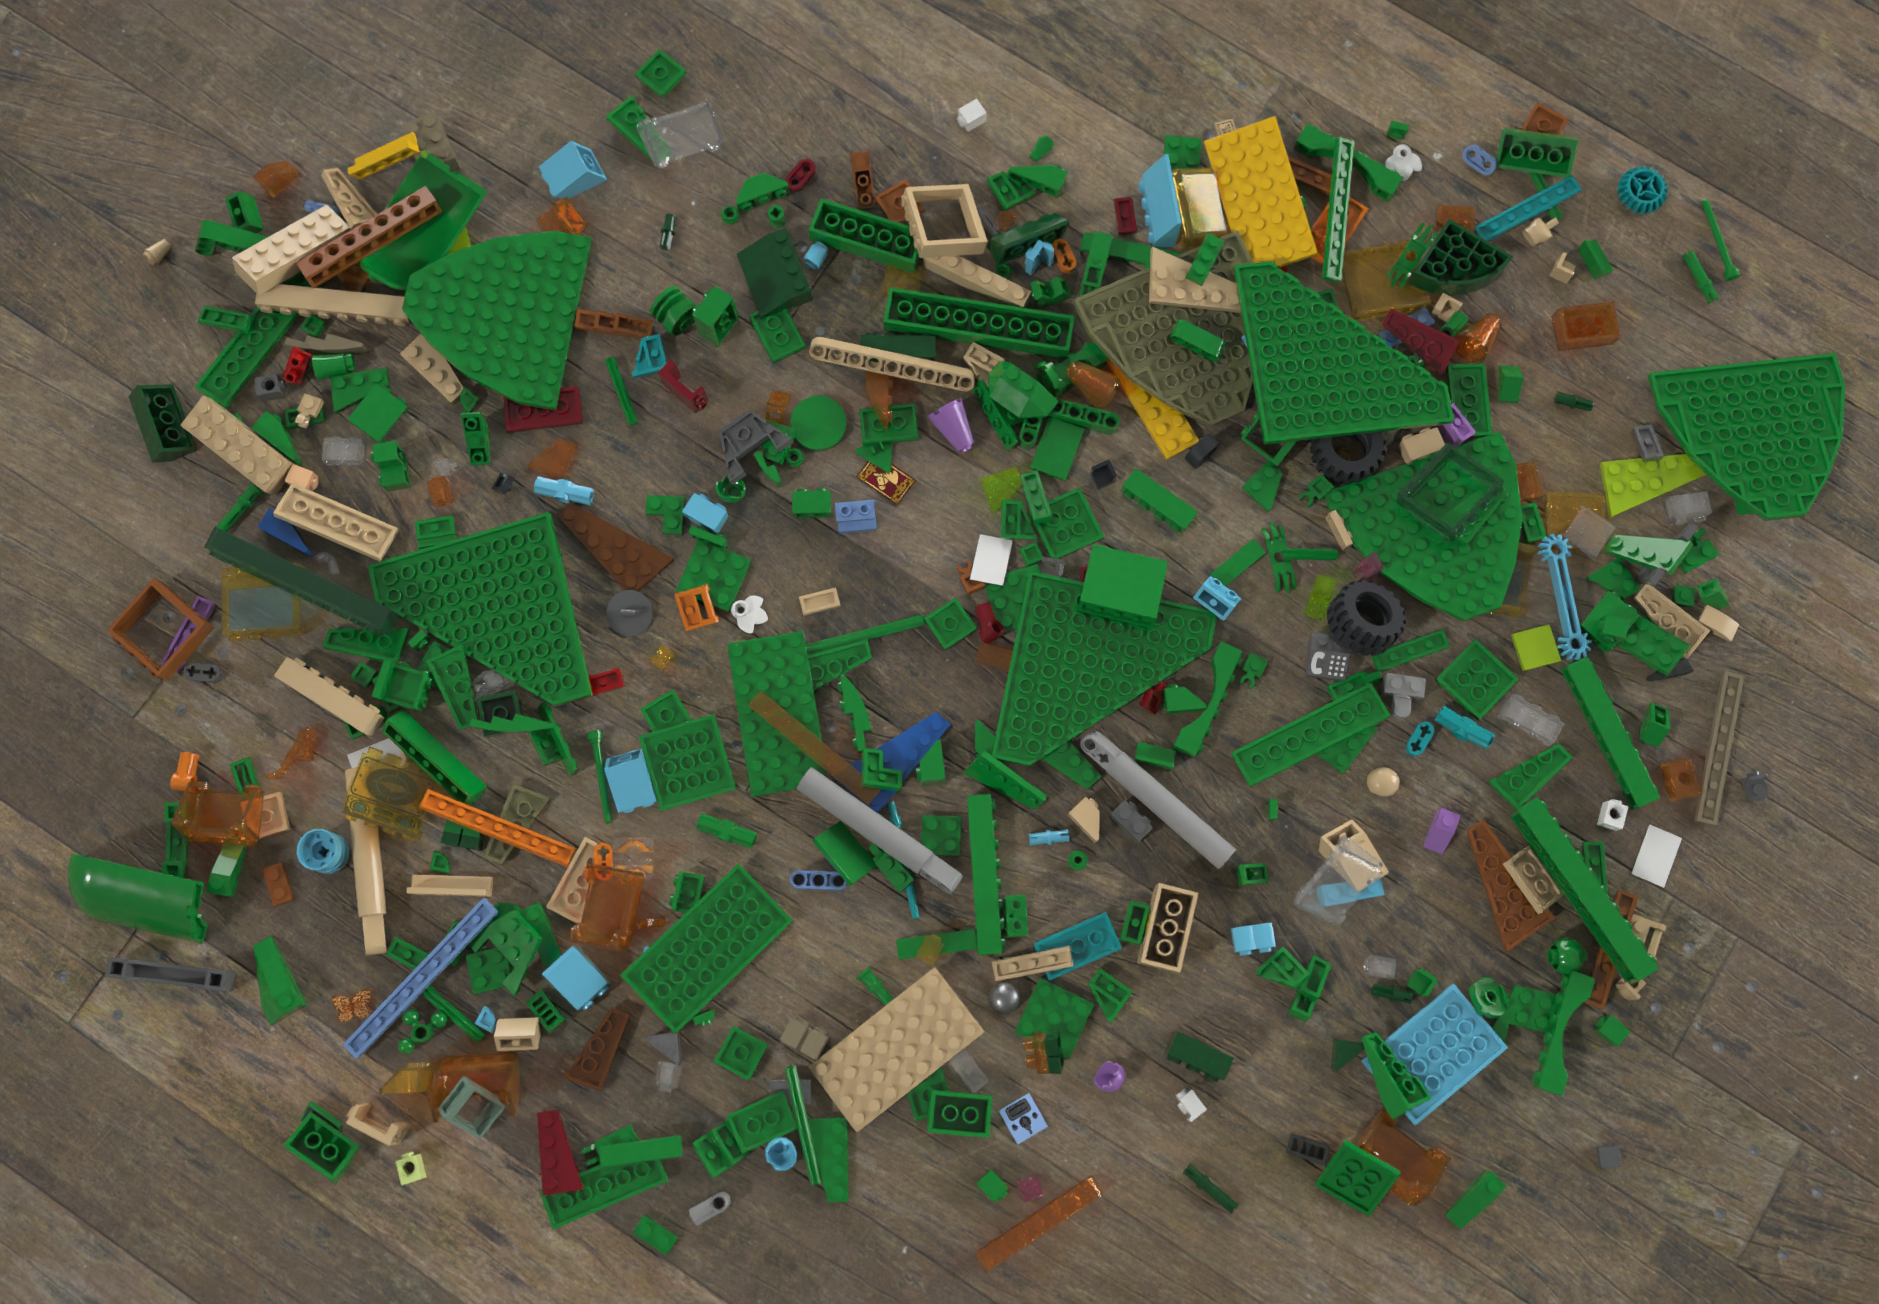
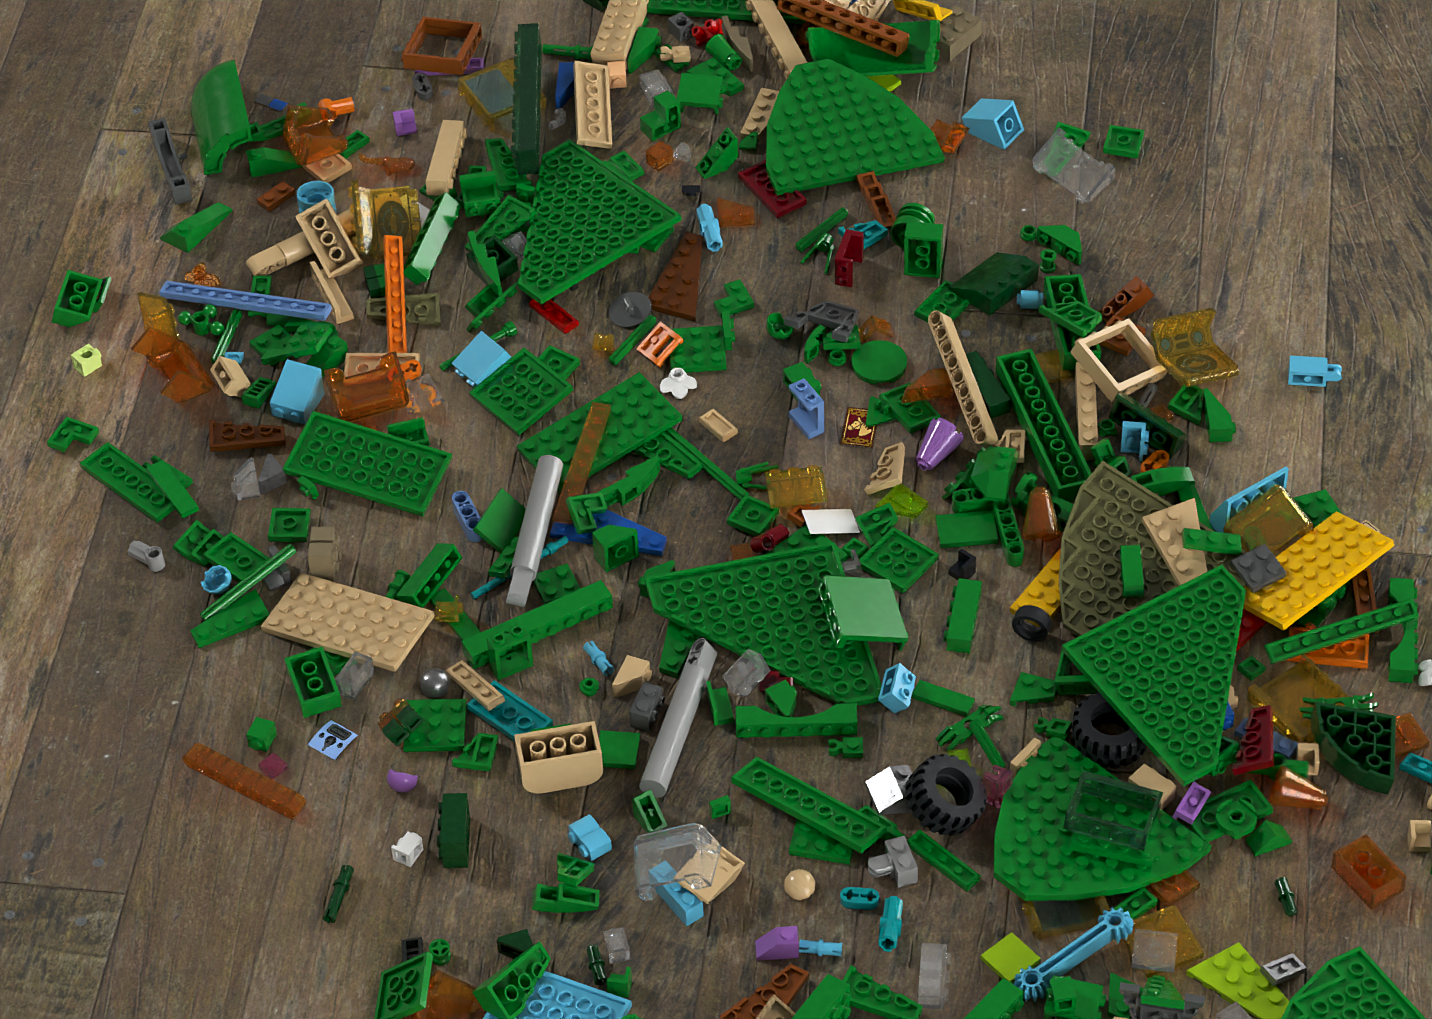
camera: 65 degrees right, 30 degrees down
green tile [300,315,327,338] -> none
tan panel [346,1103,410,1146] -> none
green tile [429,850,451,874] -> none
sand green window [437,1076,506,1139] -> none
dark red wing [537,1110,585,1196] -> none
green plate [632,1214,678,1256] -> none
dark green axle [659,213,677,250] -> none
medium azure brick [682,493,729,533] -> none
green piece [696,813,758,849] -> none
dark red plate [785,159,816,192] -> none
white brick [957,99,987,132] -> none
green wing [963,750,1047,810] -> none
green tile [1019,470,1053,525] -> none
green cone [1028,134,1055,163] -> none
dark red plate [1113,196,1137,236] -> none
green plate [1435,639,1519,720] -> none
none -> green plate [47,416,99,452]
none -> sticker [255,94,288,111]
none -> tan slope [295,199,364,278]
none -> medium lavender panel [393,109,417,136]
none -> green brick [396,543,462,608]
none -> green wheel [429,939,451,966]
none -> green tile [599,730,641,769]
none -> green axle [608,315,657,366]
none -> clear brick [723,649,771,697]
none -> green plant [736,462,778,491]
none -> clear yellow slope [765,465,828,508]
none -> medium azure pin [799,939,842,957]
none -> green plant [800,233,835,274]
none -> tan wing [864,442,905,495]
none -> green wing [1039,301,1102,338]
none -> clear yellow hinge [1151,308,1240,387]
none -> green plate [1215,799,1257,839]
none -> dark grey plate [1231,544,1286,593]
none -> medium azure brick [1288,356,1342,387]

